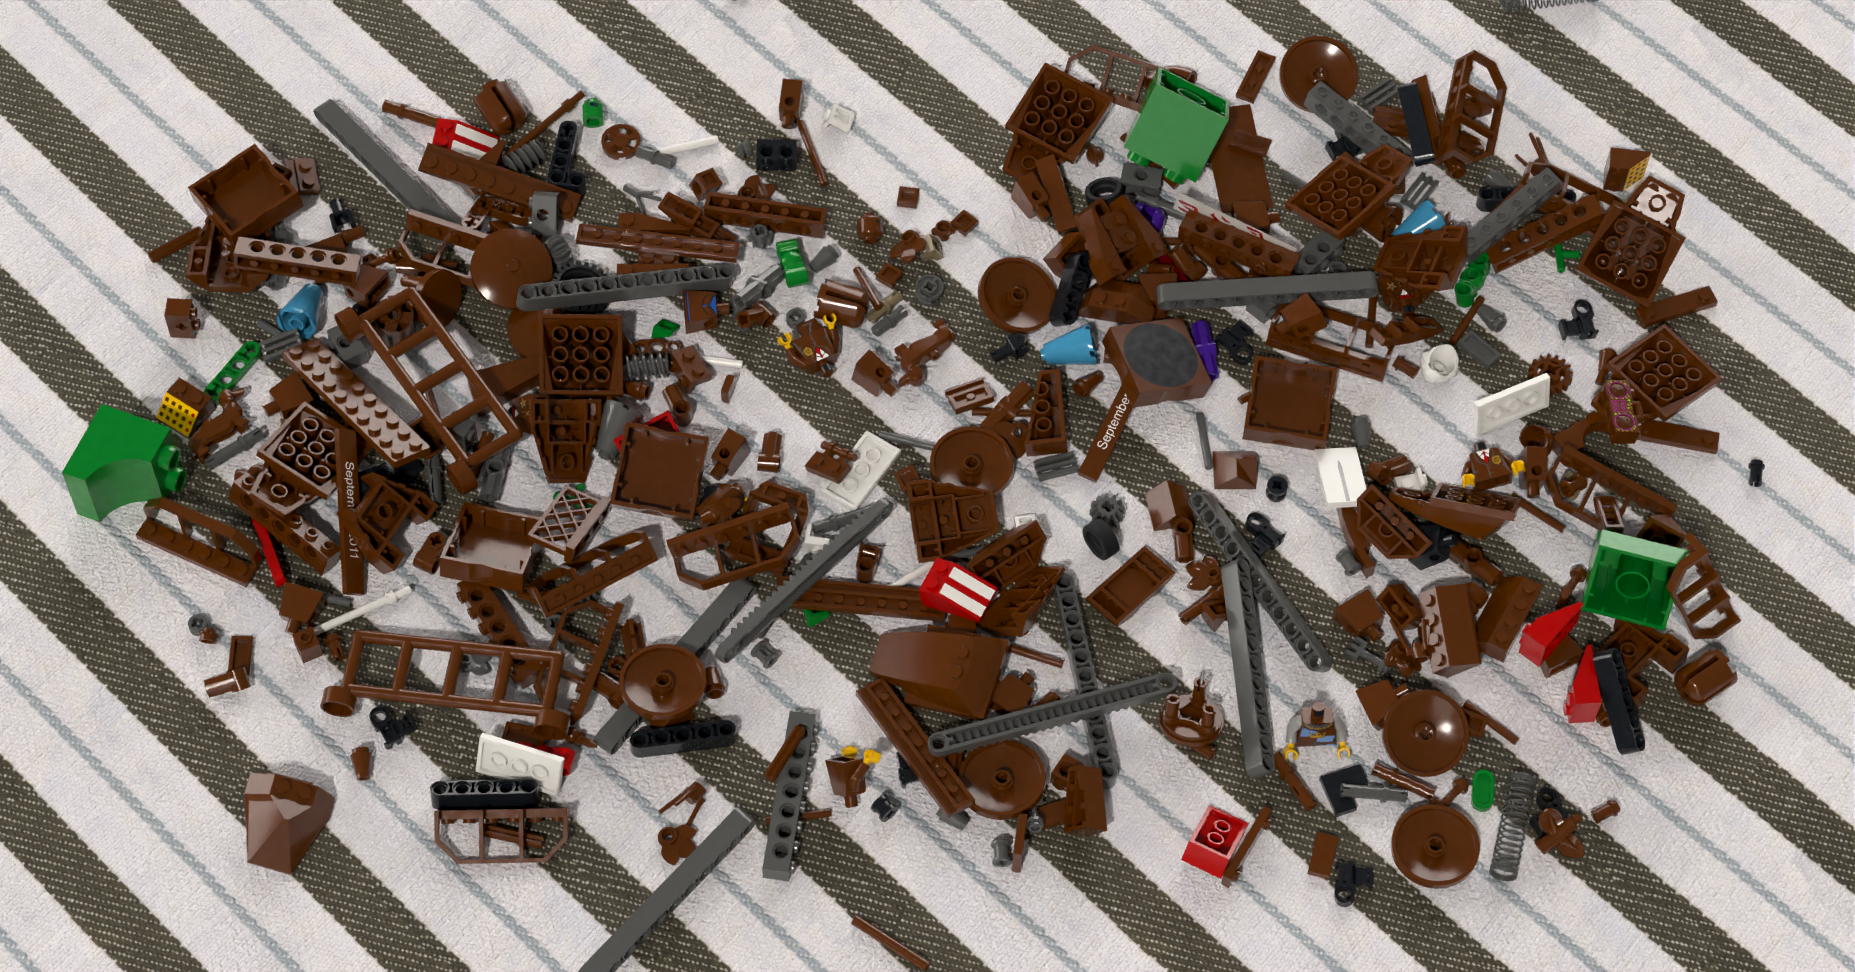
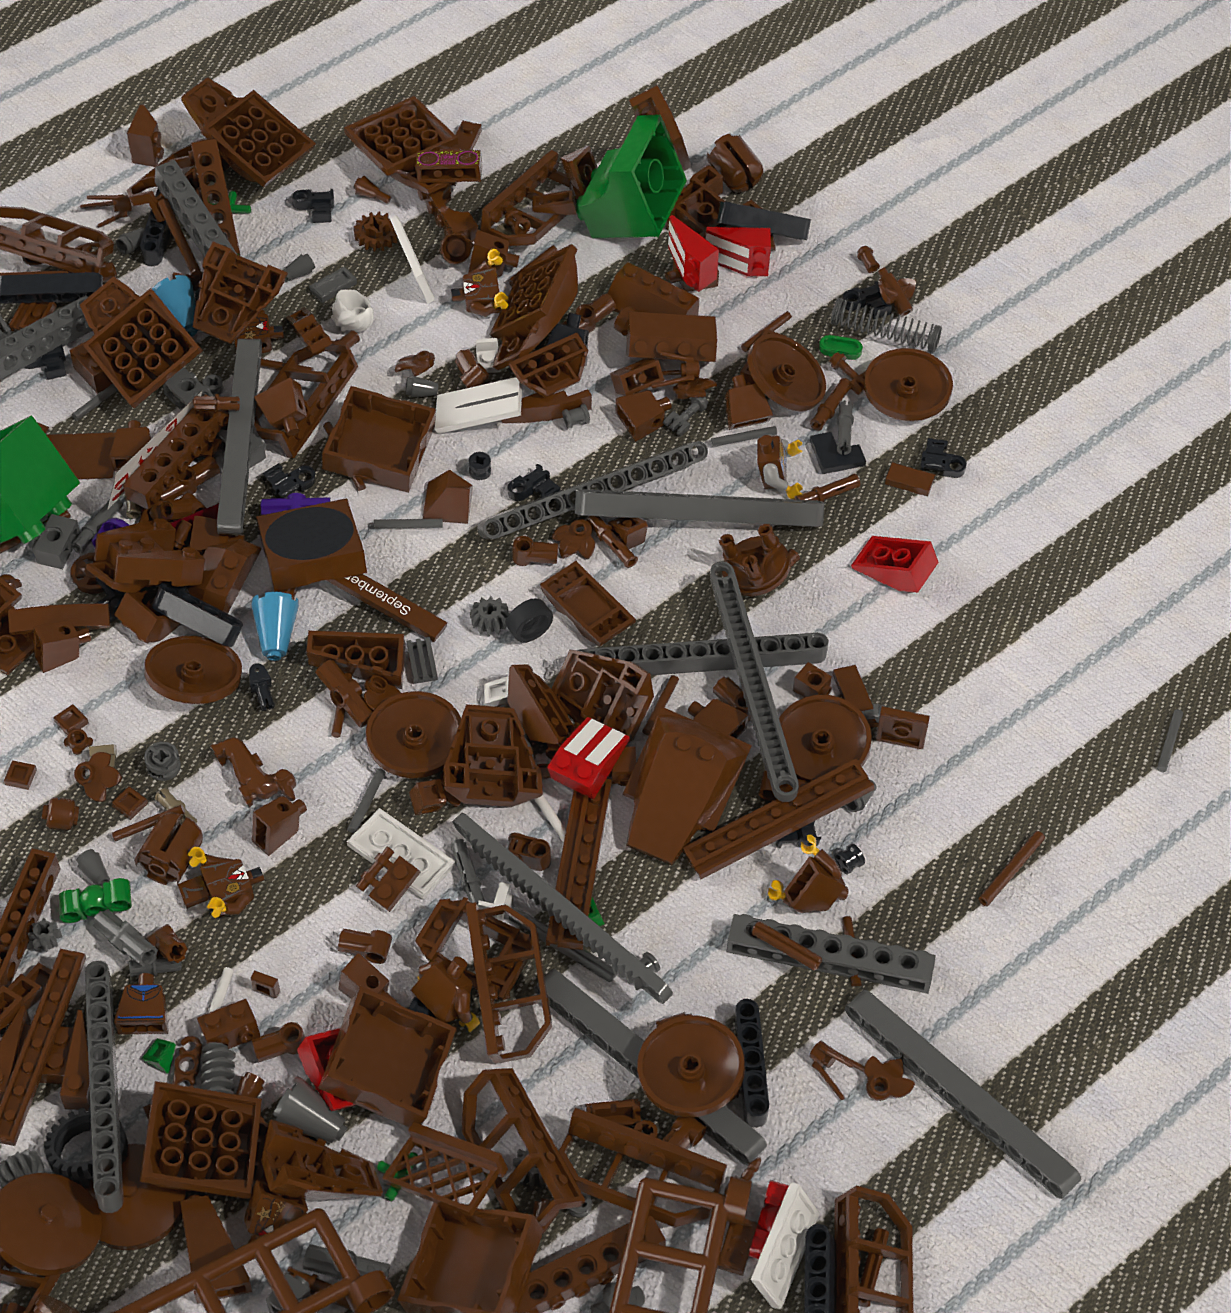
camera: 85 degrees left, 5 degrees down
dark grey bush [786,308,805,329] -> none
dark grey axle [871,305,908,337] -> none
reddish brown plate [944,377,994,415] -> none
dark grey bush [991,839,1012,867] -> none
reddish brown wedge [1064,765,1107,836] -> none
reddish brown cone [1073,371,1103,397] -> none
black tyre [1085,177,1124,211] -> none
reddish brown slope [1145,480,1195,531] -> none
reddish brown plate [1221,806,1273,888] -> none
reddish brown bar [1449,296,1485,345] -> none
reddish brown hinge [1556,566,1587,609] -> none
reddish brown plate [1635,286,1718,328] -> none
black pin [1748,459,1765,487] -> none
none -> reddish brown axle [193,394,240,412]
none -> reddish brown plate [395,351,435,376]
none -> dark grey bar [711,426,777,447]

